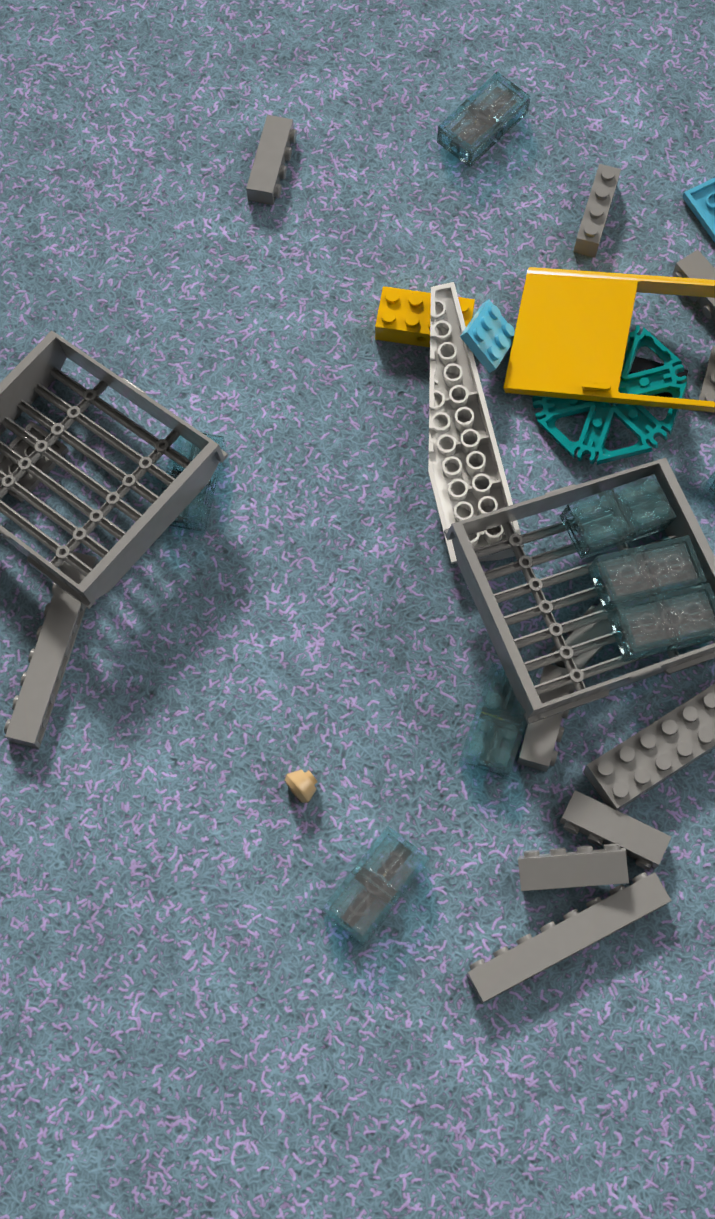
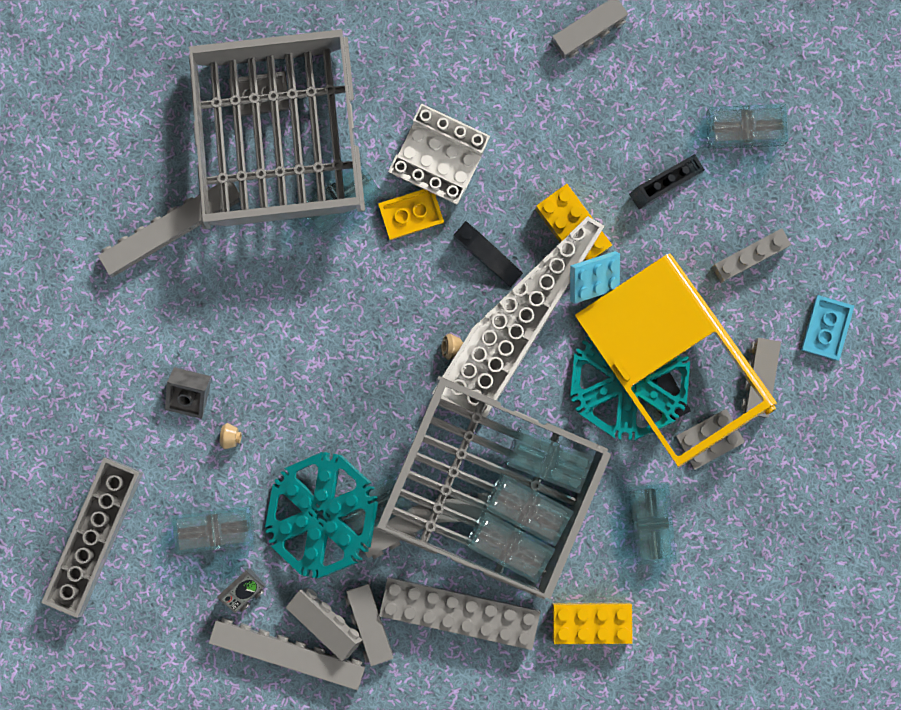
camera: 40 degrees right, 15 degrees up
none -> light grey brick [41,458,144,618]
none -> flat silver slope [165,367,211,419]
none -> slope [217,568,266,613]
none -> teal plate [265,452,378,578]
none -> yellow plate [378,189,444,240]
none -> white slope [388,104,490,205]
none -> tan cone [441,334,464,360]
none -> black slope [453,221,523,287]
none -> black slope [629,154,705,210]

